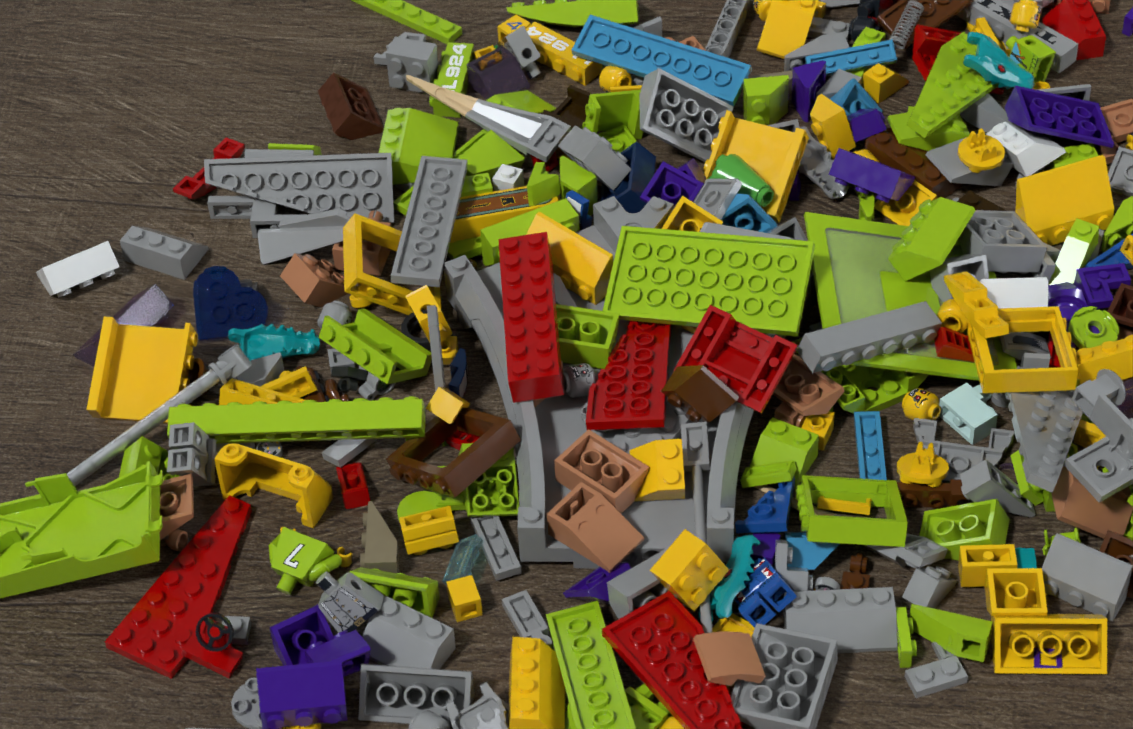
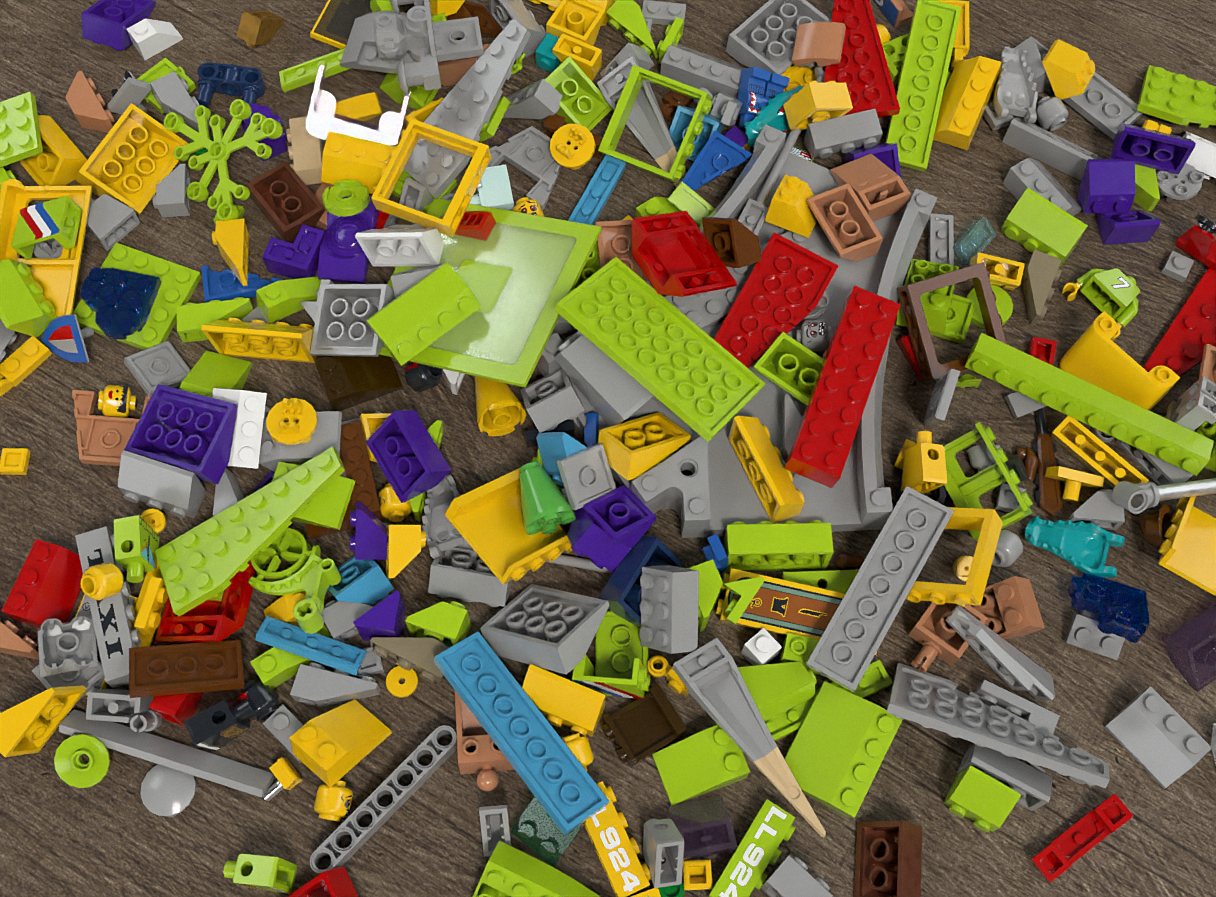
camera: 160 degrees left, 20 degrees up
light grey torso [316,572,384,633] -> none
yellow panel [426,387,470,424] -> none
yellow panel [446,575,483,622] -> none
blue slope [449,348,468,398] -> none
light grey plate [502,590,553,649] -> none
light grey brick [797,301,942,373] -> none
yellow tile [817,496,872,515] -> none
light grey piece [889,0,924,49] -> none
yellow head [937,299,968,333] -> none
yellow slope [944,271,1009,339] -> none
teal animal [963,32,1034,89] -> none
none -> lime piece [248,528,341,634]

